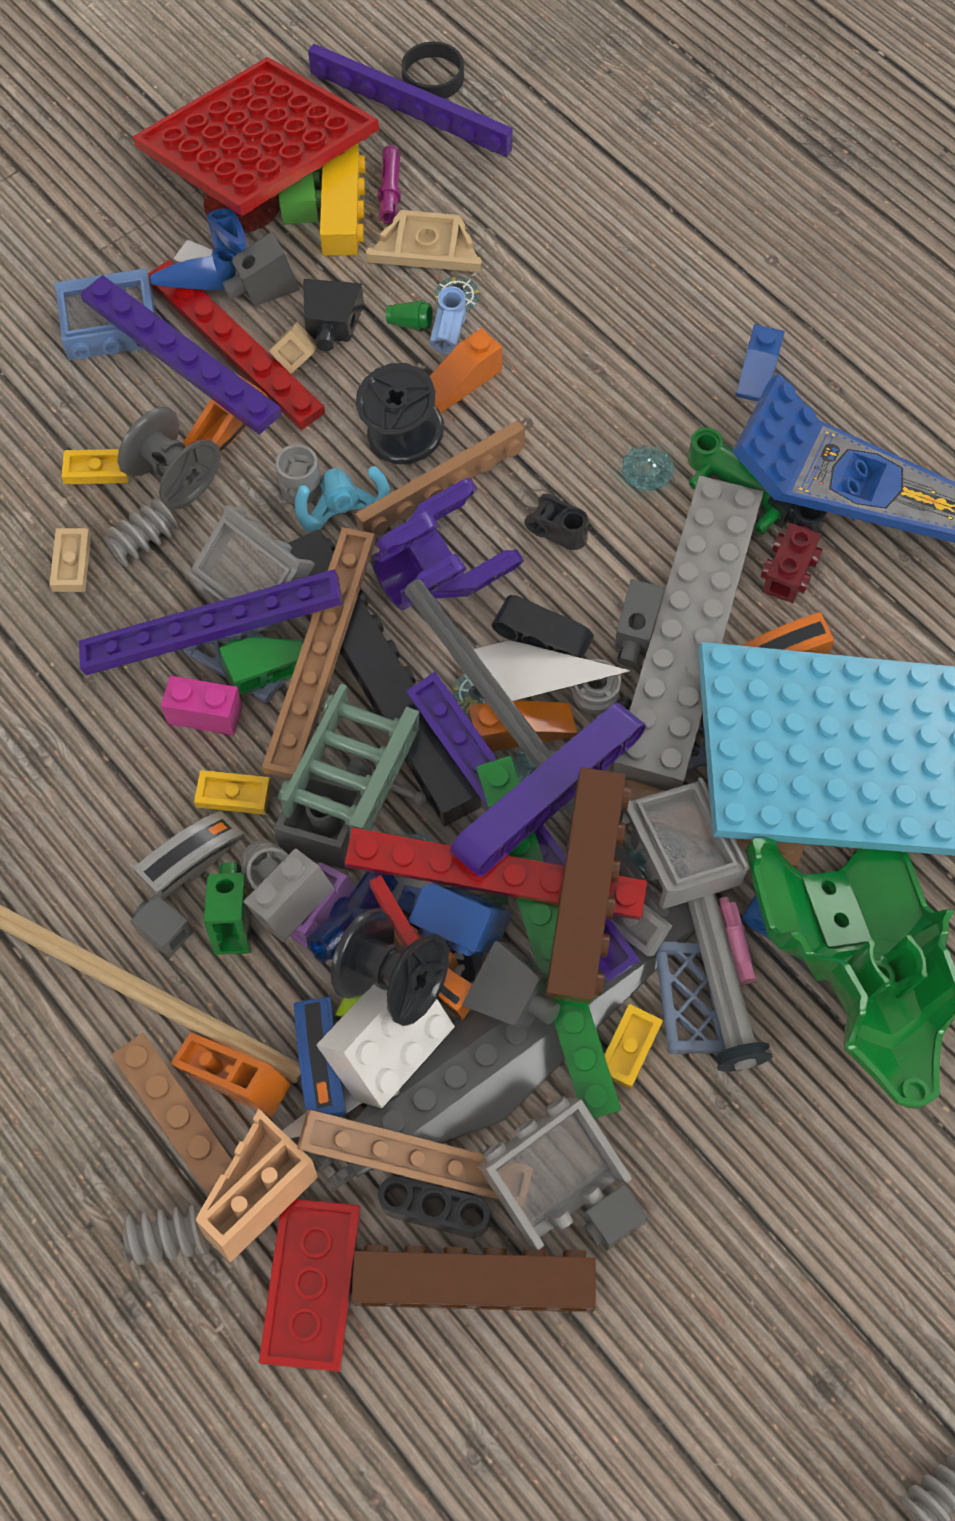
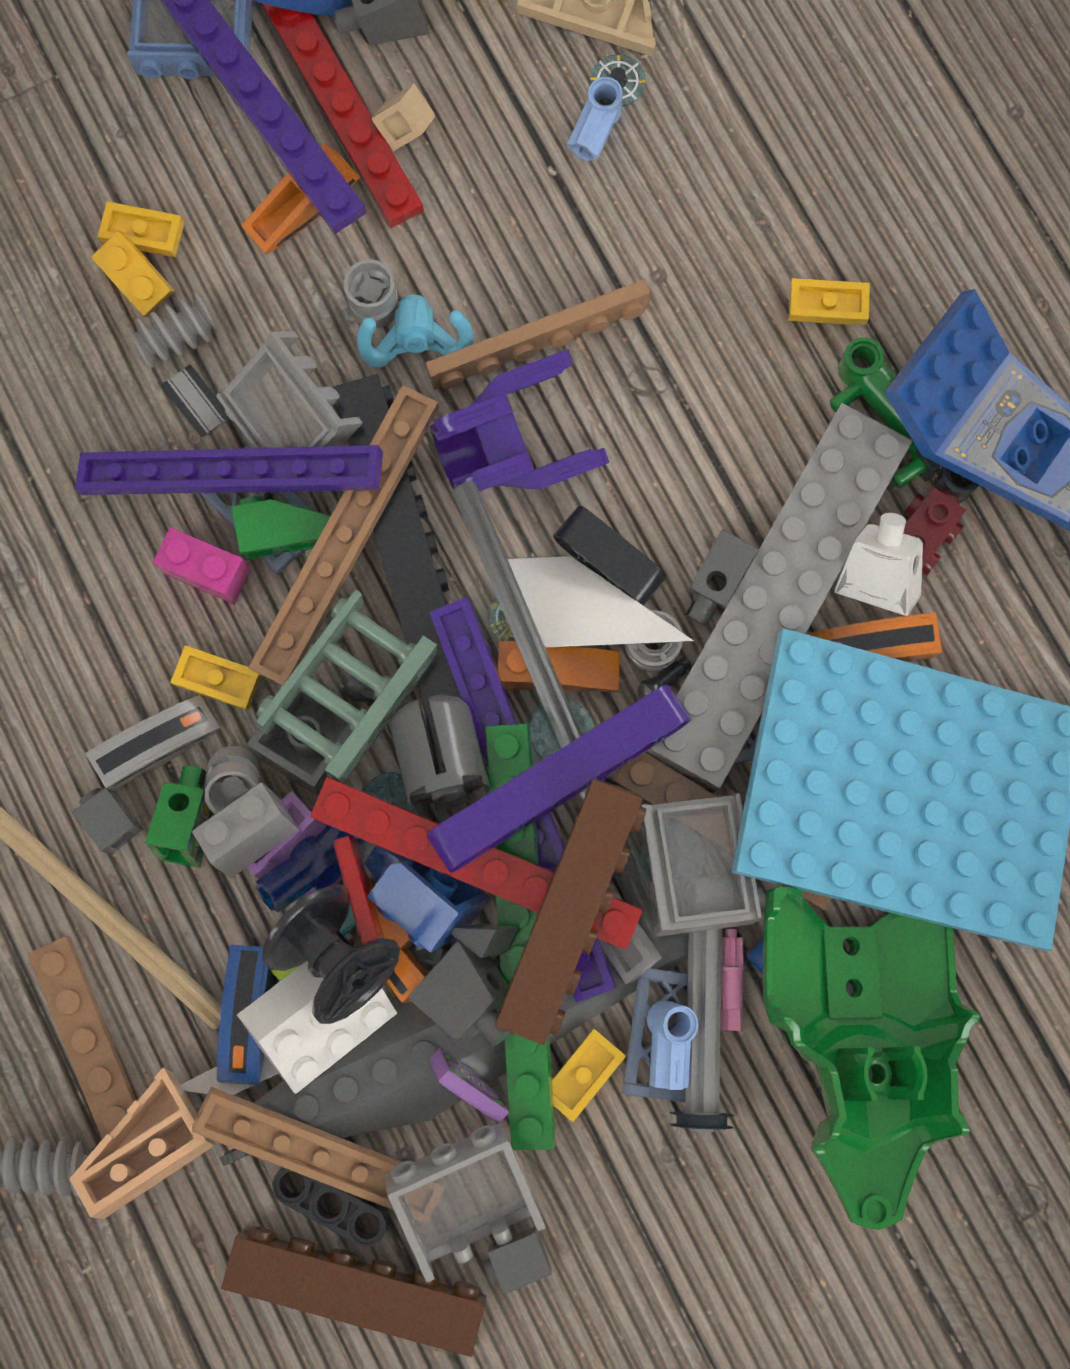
camera: 15 degrees right, 15 degrees up
tan plate [49,528,91,592] -> none
dark grey piece [117,407,221,510] -> none
orange slope [170,1032,291,1118] -> none
red plate [259,1199,361,1373] -> none
black torso [303,279,364,351] -> none
black piece [355,363,444,464] -> none
green cone [386,300,433,332] -> none
orange slope [429,328,502,413] -> none
black piece [524,494,588,550] -> none
clear light blue gear [622,443,674,490] -> none
slope [736,324,785,402] -> none
none -> yellow plate [91,231,175,317]
none -> sticker [162,365,229,437]
none -> dark grey cylinder [390,694,490,811]
none -> medium lavender tile [430,1048,509,1123]
none -> dark grey slope [451,924,518,958]
none -> light blue piece [647,1000,699,1090]
none -> yellow plate [788,278,870,326]
none -> white torso [834,513,923,616]

